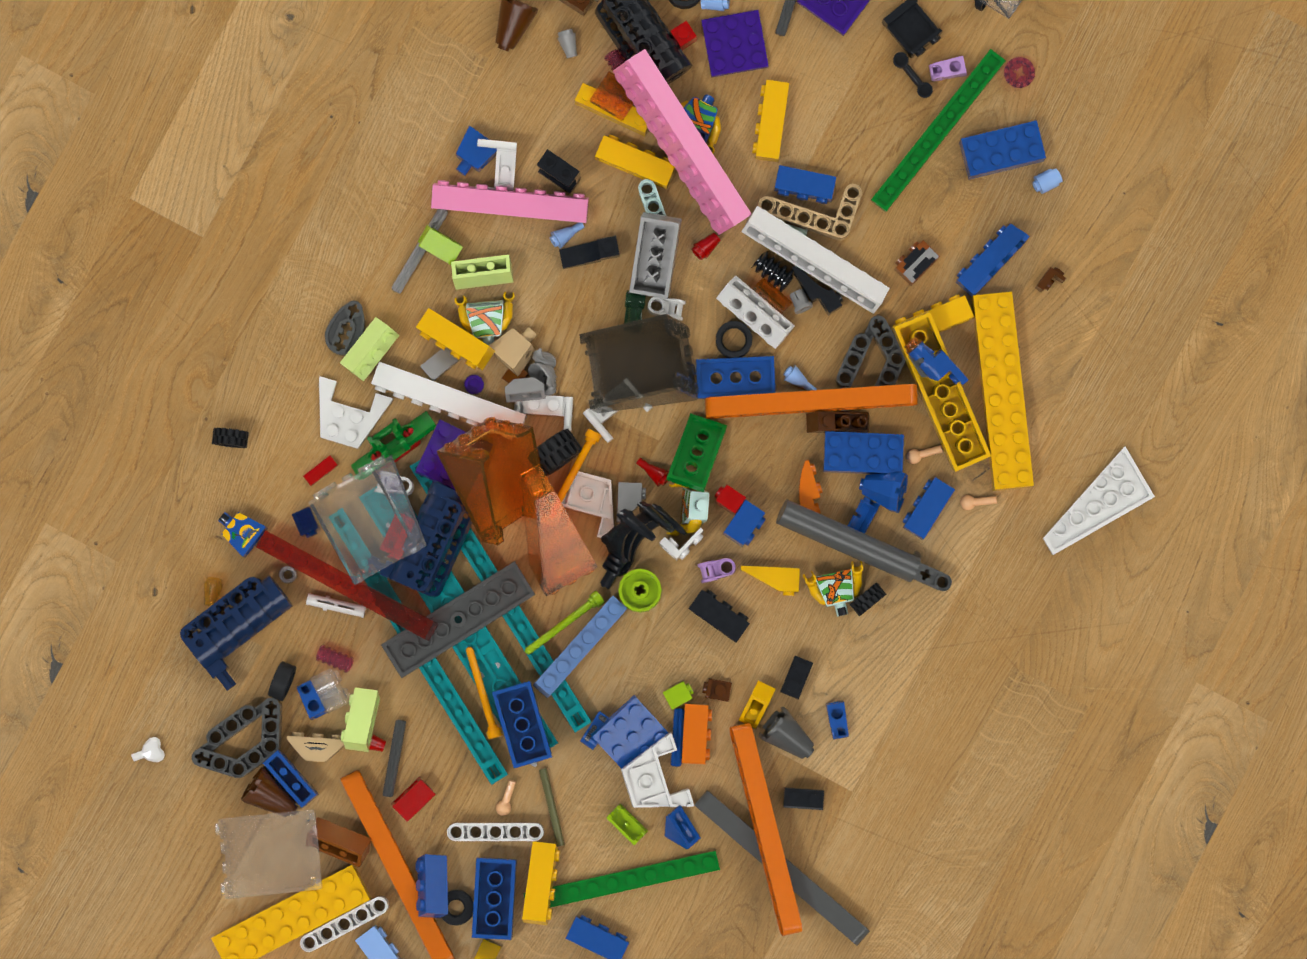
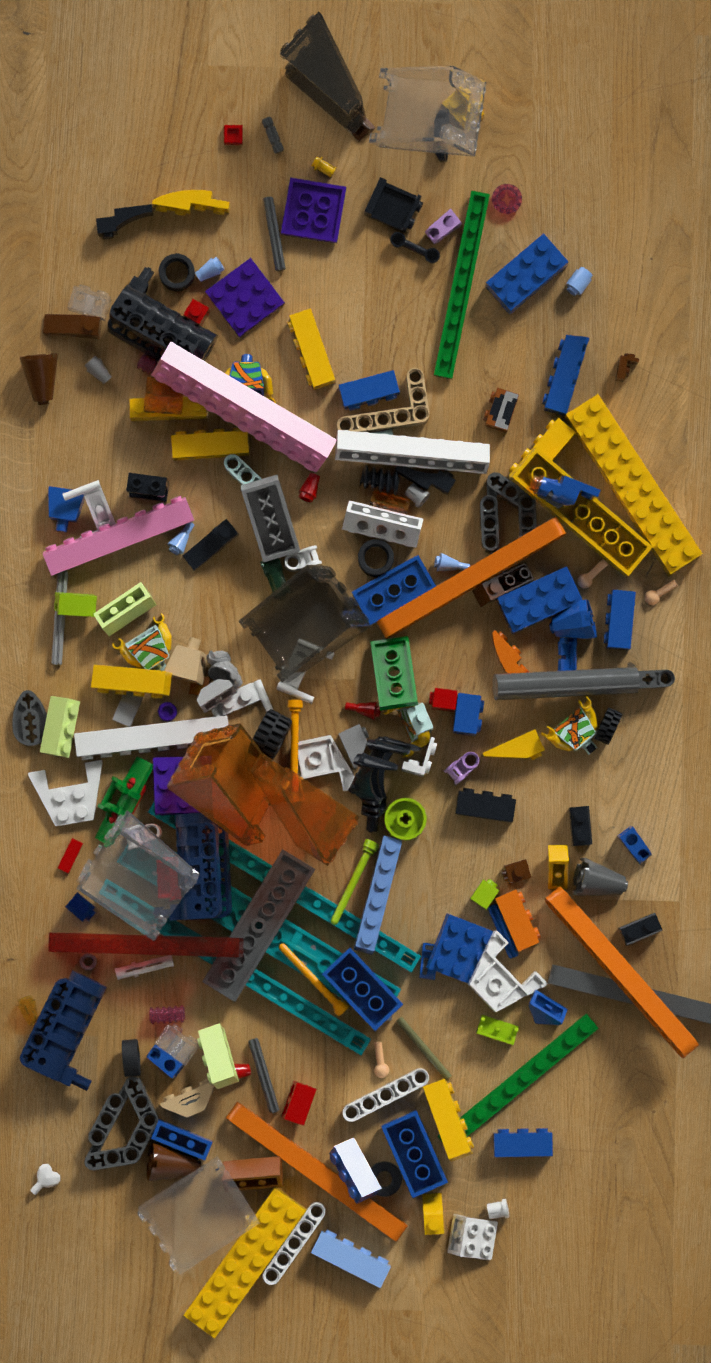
camera: 30 degrees left, 0 degrees up
torso [218,512,268,558] -> none

